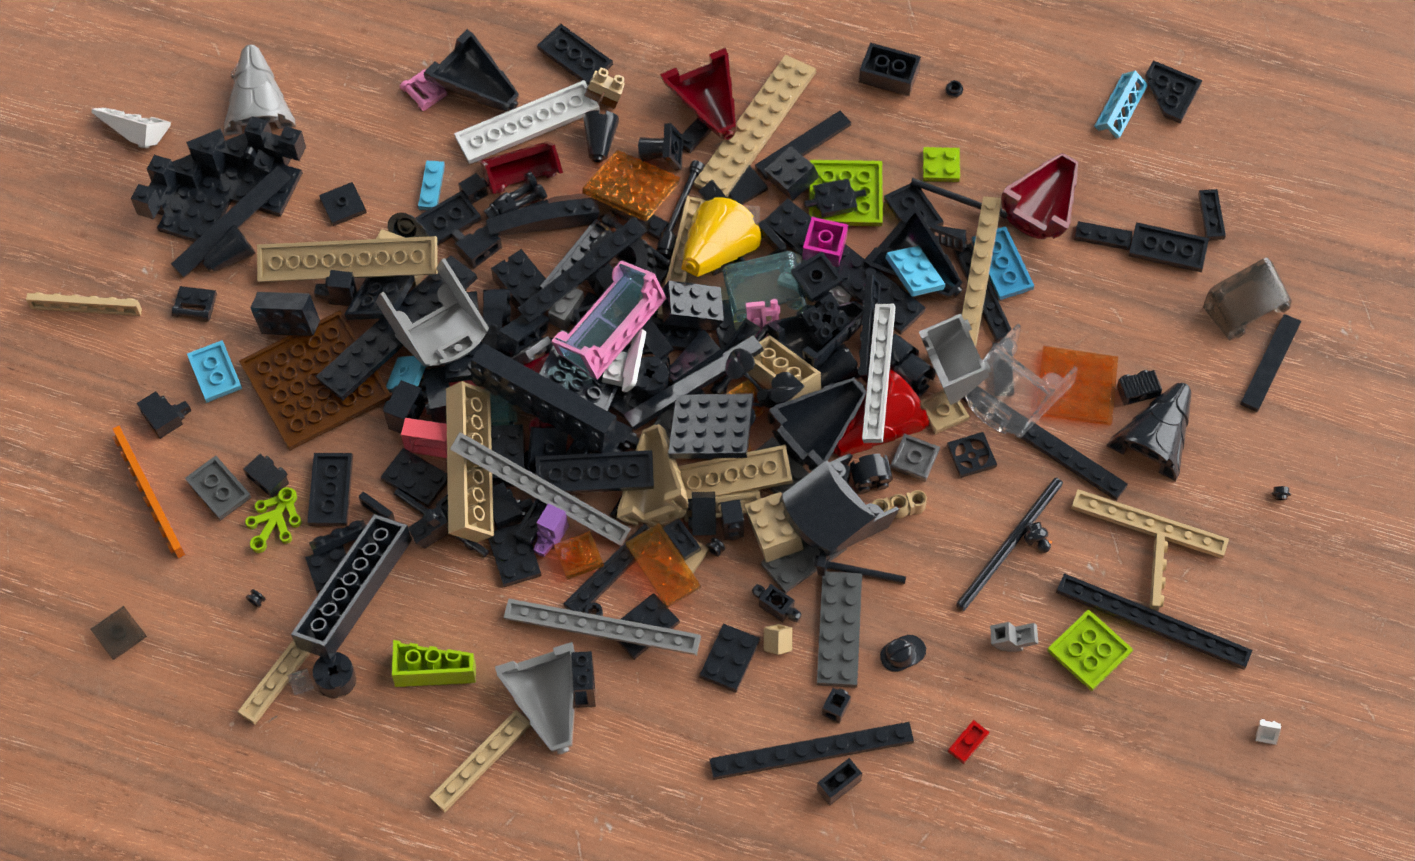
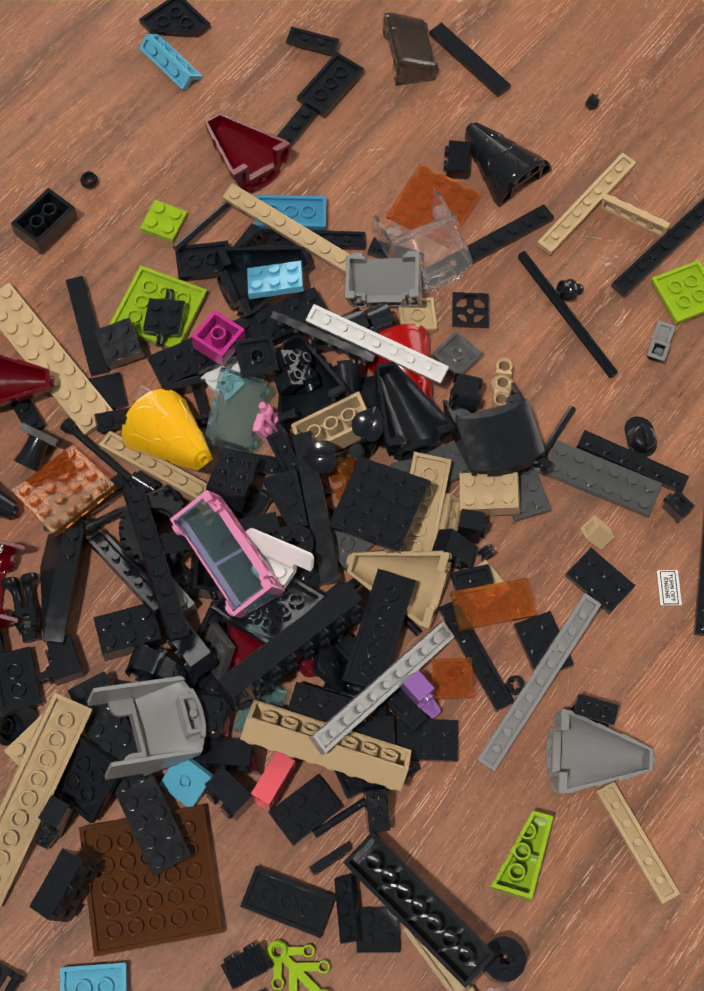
camera: 75 degrees left, 5 degrees up
black piece [752,584,802,622] -> none
none -> black plate [576,430,689,493]
none -> white sticker [657,570,682,606]

